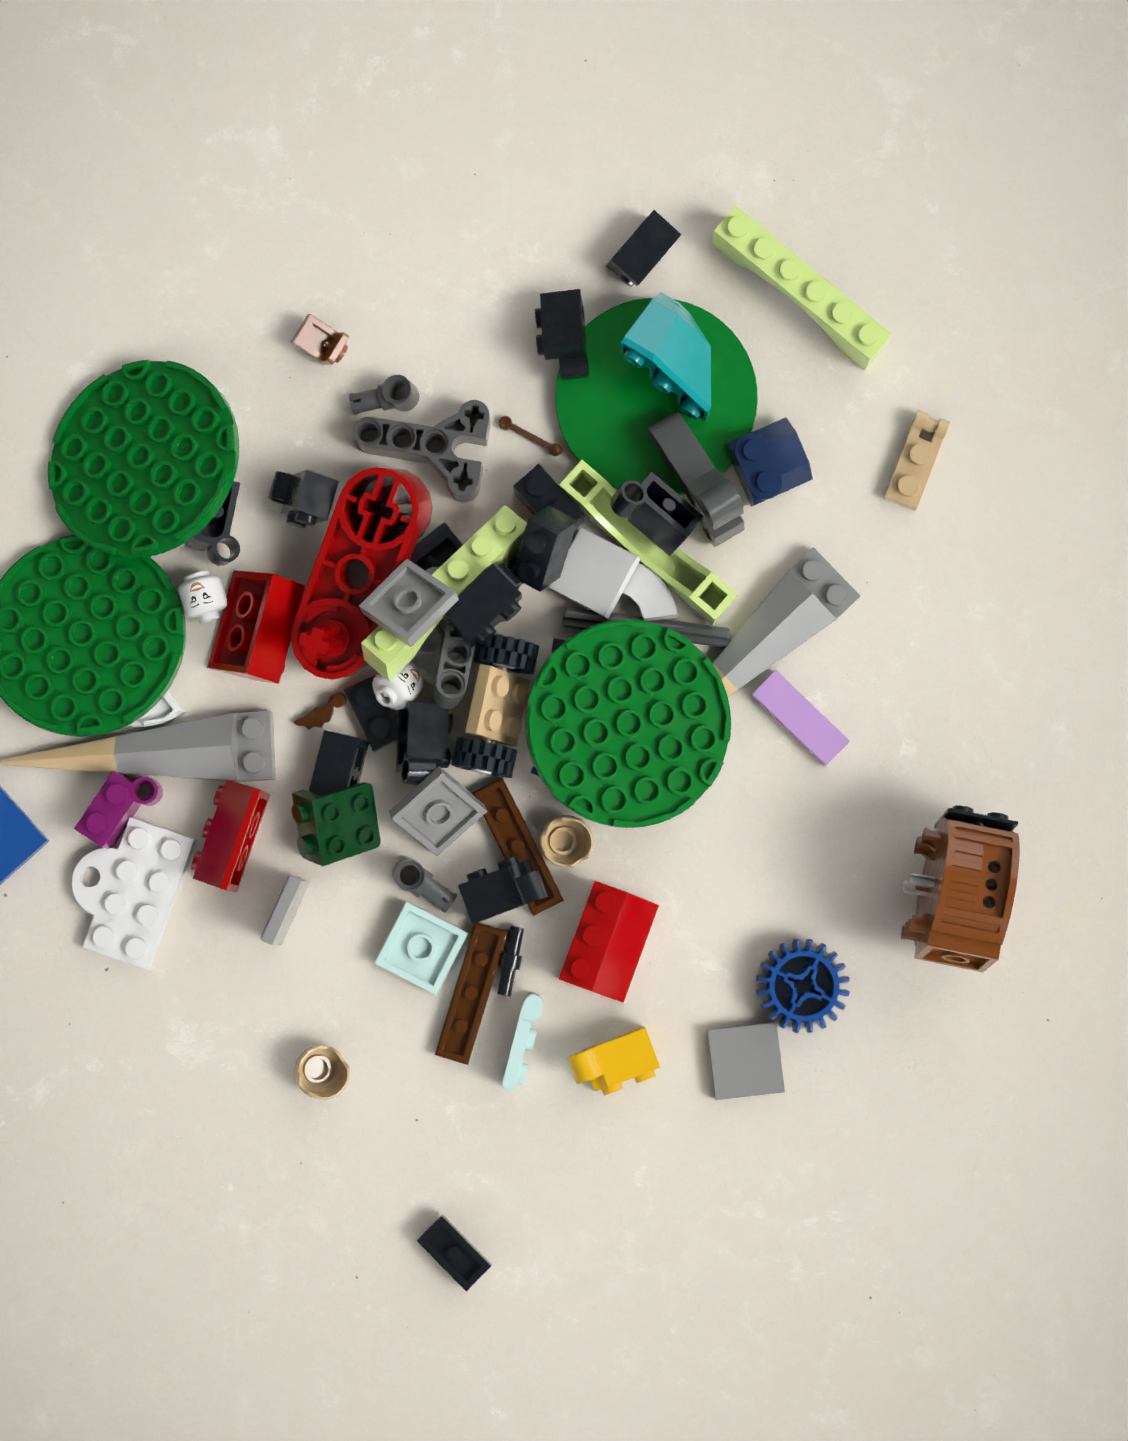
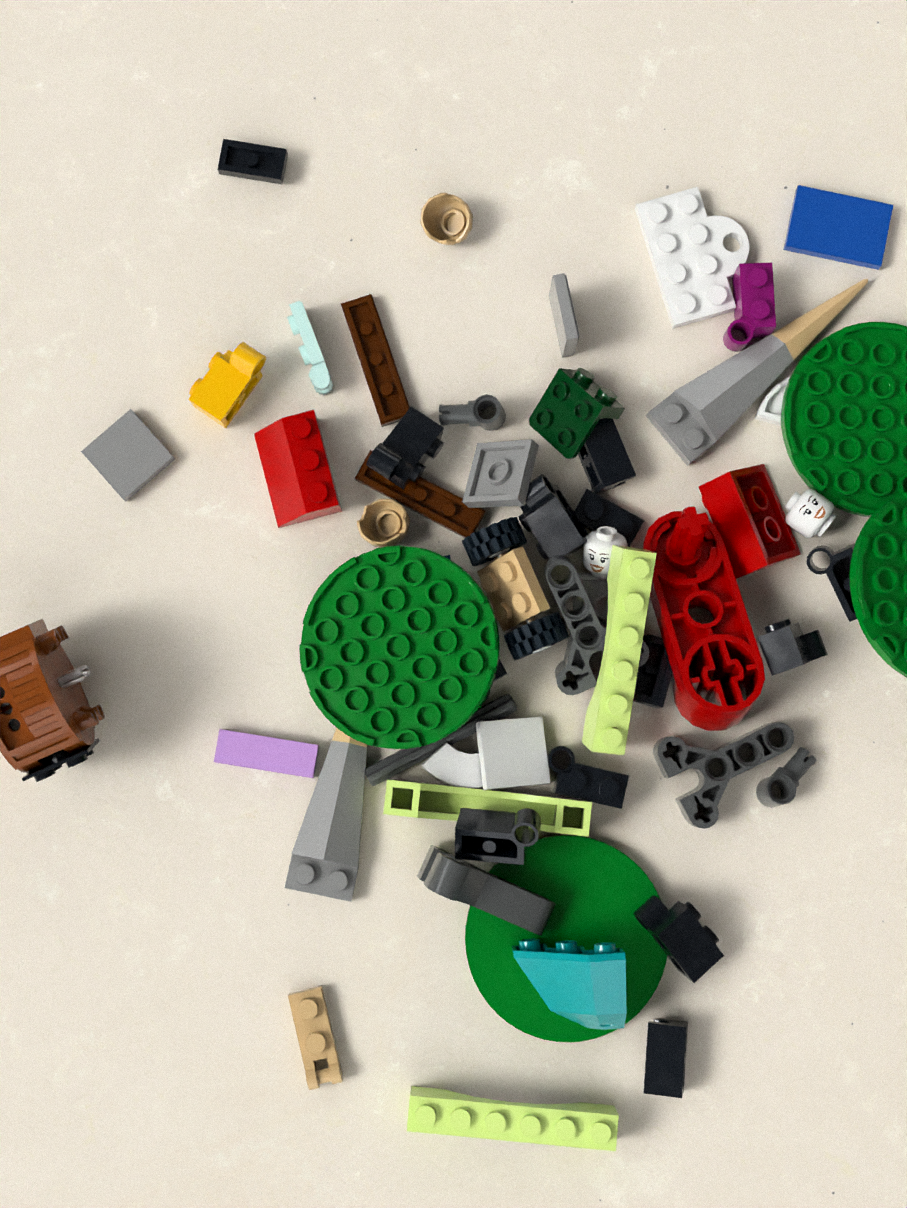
camera: 145 degrees right, 0 degrees up
red slope [191,779,270,892] -> none
bracket [290,314,349,365] -> none
reddish brown piece [294,692,347,730] -> none
light grey tile [359,559,459,648] -> none
light aqua plate [374,902,468,995] -> none
black hinge [443,563,522,648] -> none
black bar [497,926,524,997] -> none
reddish brown hinge [499,416,562,457] -> none
black hinge [507,505,578,592] -> none
dark blue slope [724,417,813,507] -> none
blue gear [756,939,850,1033] -> none

